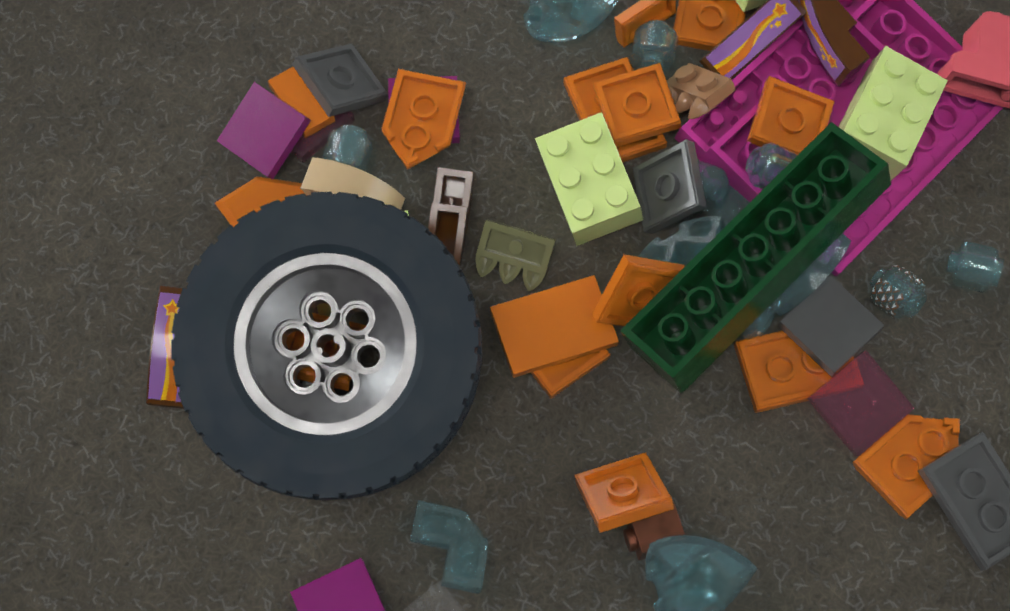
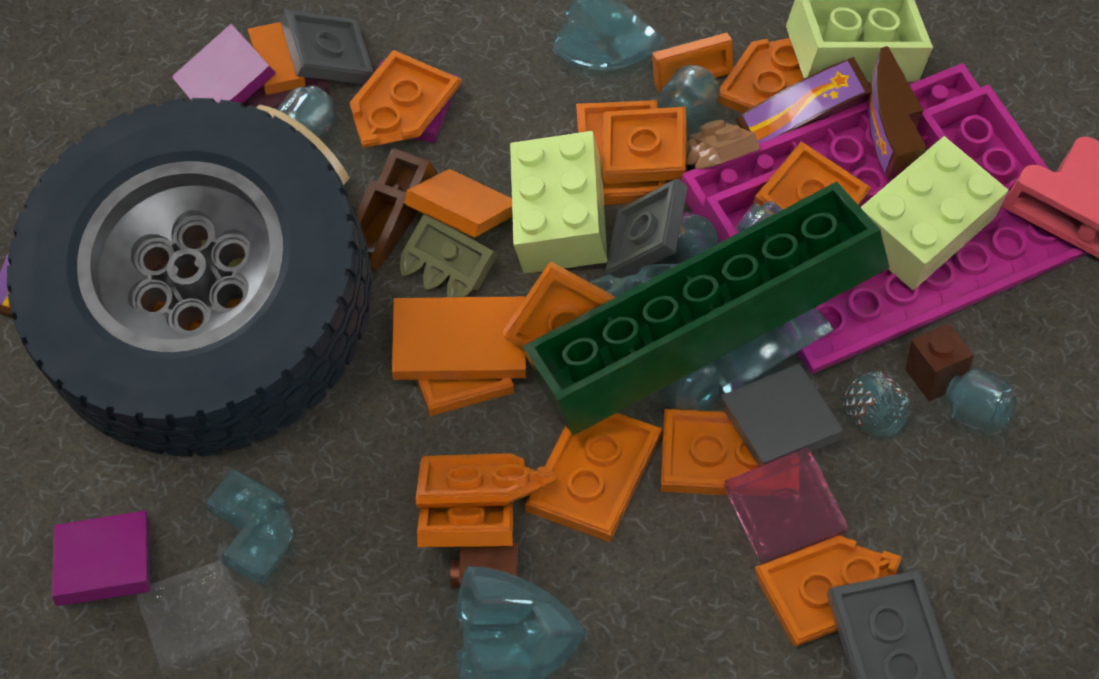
camera: 20 degrees right, 15 degrees down
none -> orange tile [404,169,513,238]
none -> orange tile [415,453,557,508]
none -> orange tile [525,413,662,542]
none -> copper brick [905,323,974,402]

